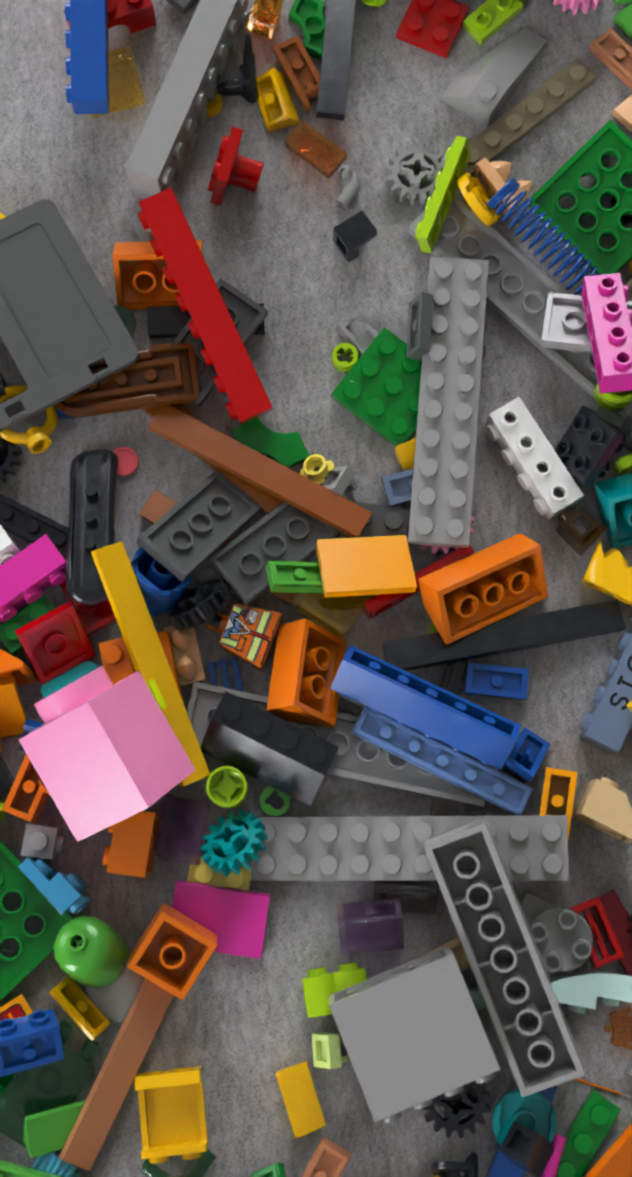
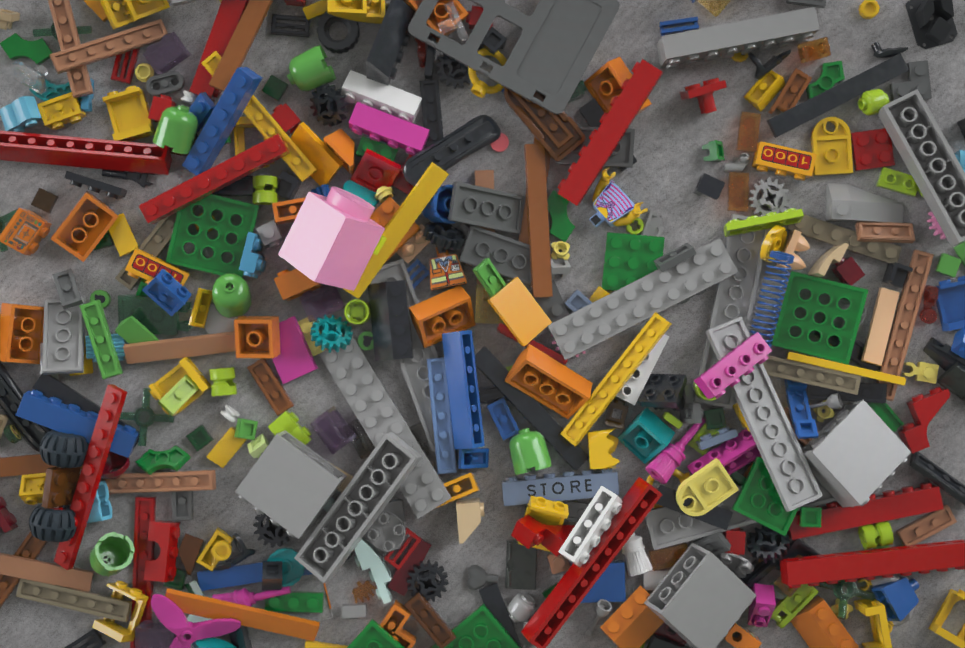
camera: 60 degrees right, 10 degrees up
none -> lime plate [158,375,199,416]
none -> dark green tile [186,424,214,452]
none -> lime wheel [209,367,237,396]
none -> white bush [220,404,240,422]
none -> bright green tile [234,418,258,440]
none -> dark orange tile [247,358,295,416]
none -> light yellow plate [375,186,394,203]
none -> bright green cylinder [509,428,552,475]
none -> yellow tile [560,312,672,446]
none -> torso [589,167,648,228]
none -> blue tile [659,17,699,36]
none -> green tile [702,140,725,162]
none -> clear orange plate [727,172,749,212]
none -> light orange brick [752,141,817,181]
none -> tan slope [808,243,849,277]
none -> yellow tile [811,117,853,176]
none -> dark red brick [831,257,865,286]
none -> nougat tile [855,221,915,243]
none -> black panel [882,262,913,288]

